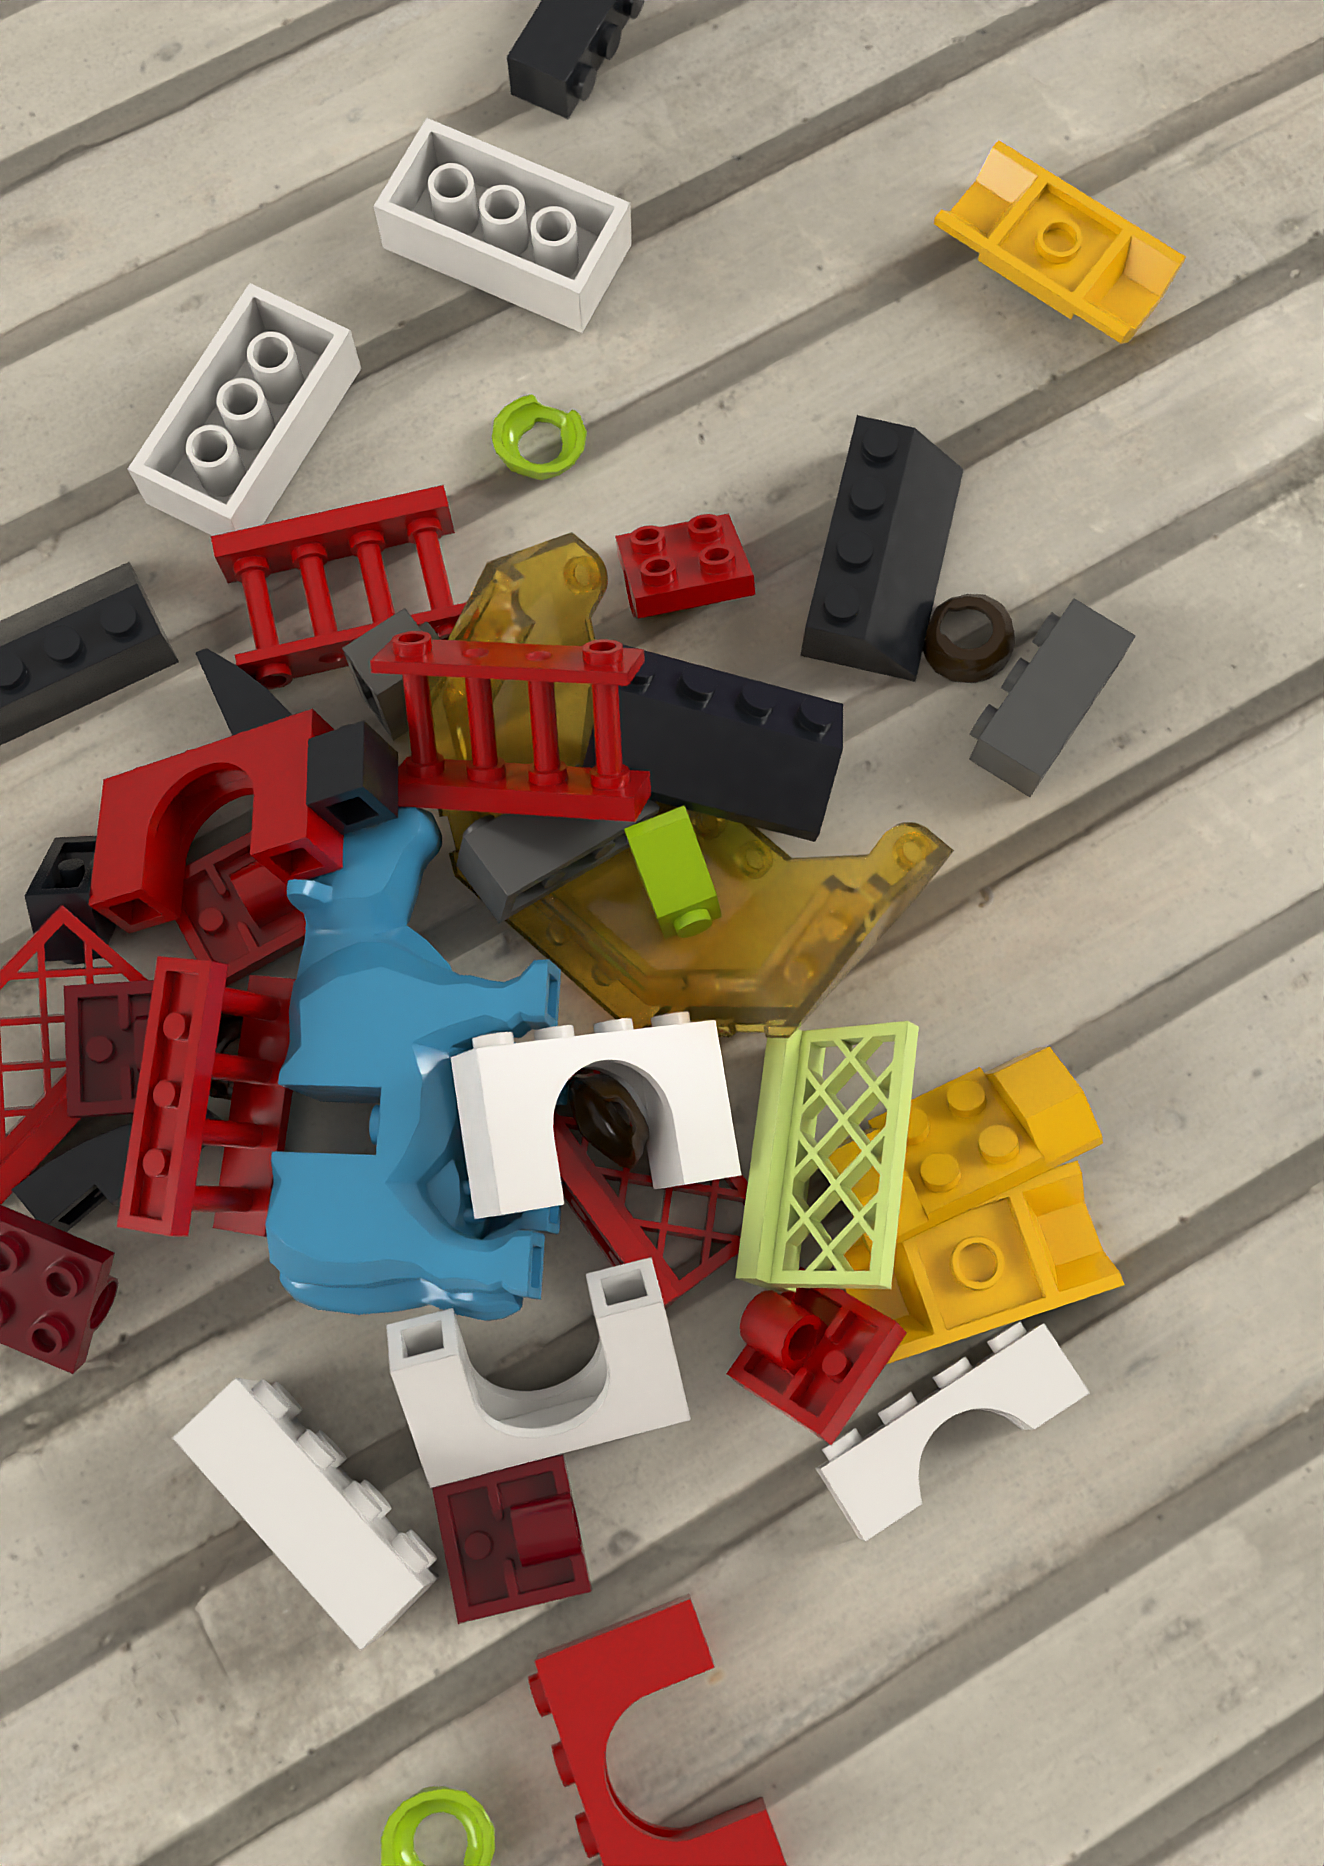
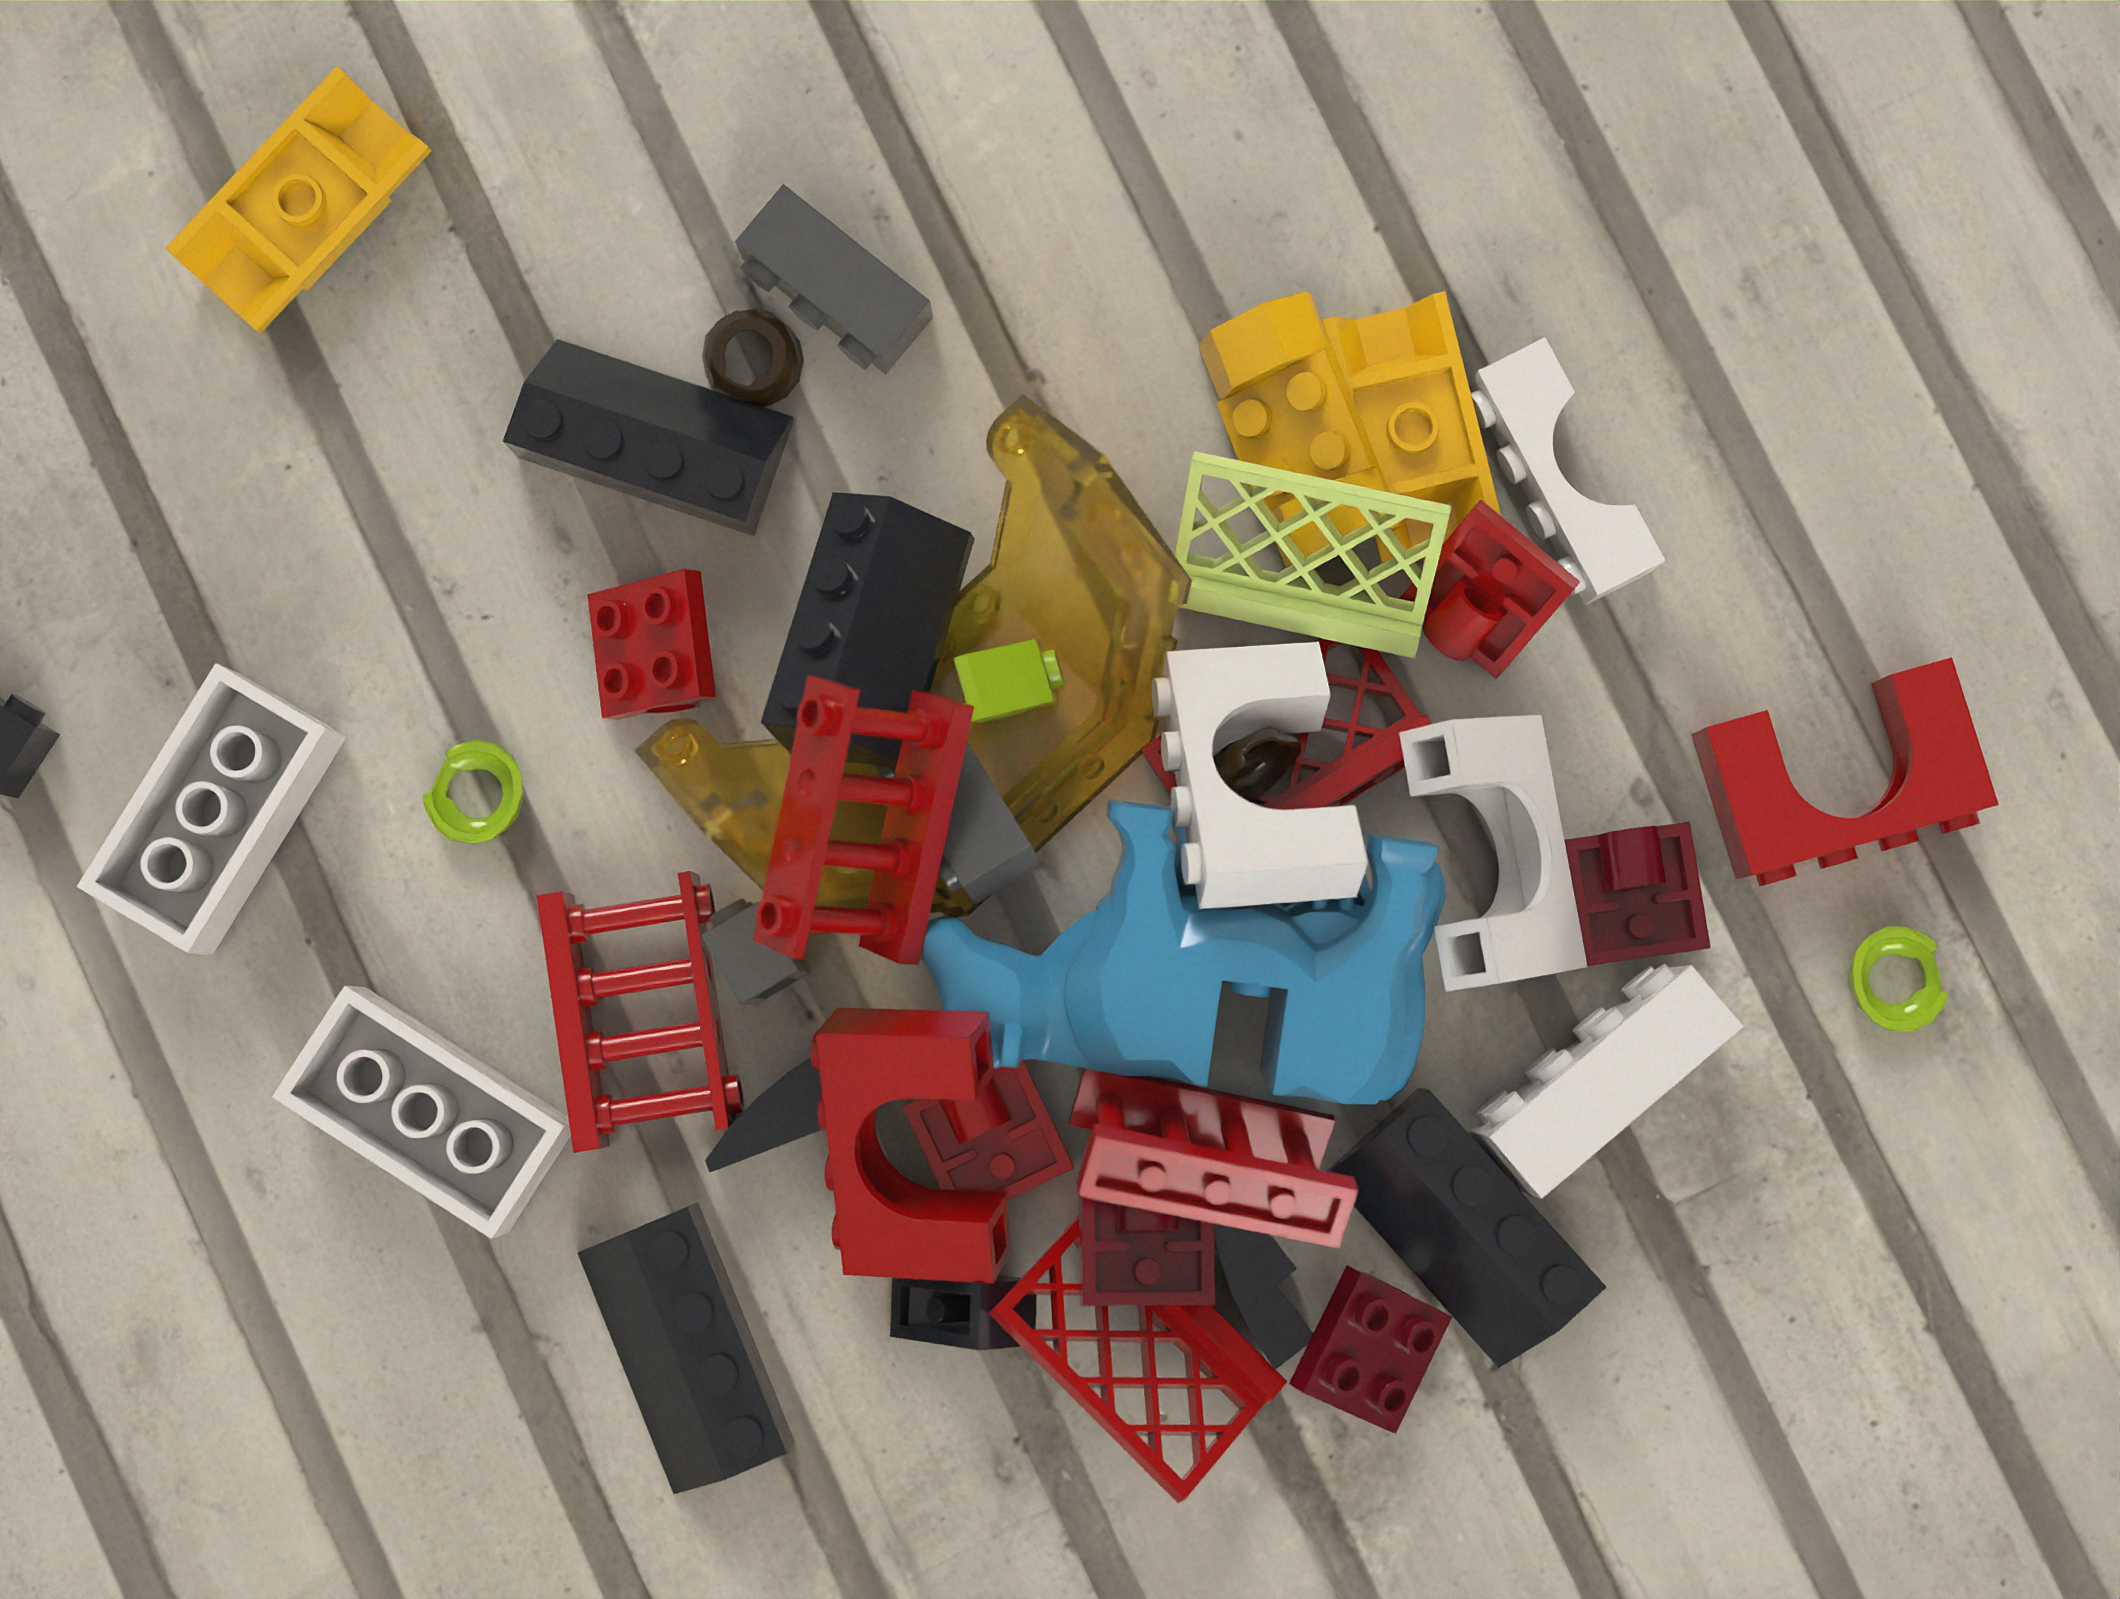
camera: 85 degrees left, 10 degrees up
black brick [306,720,398,835] -> none
none -> black slope [1327,1088,1607,1368]

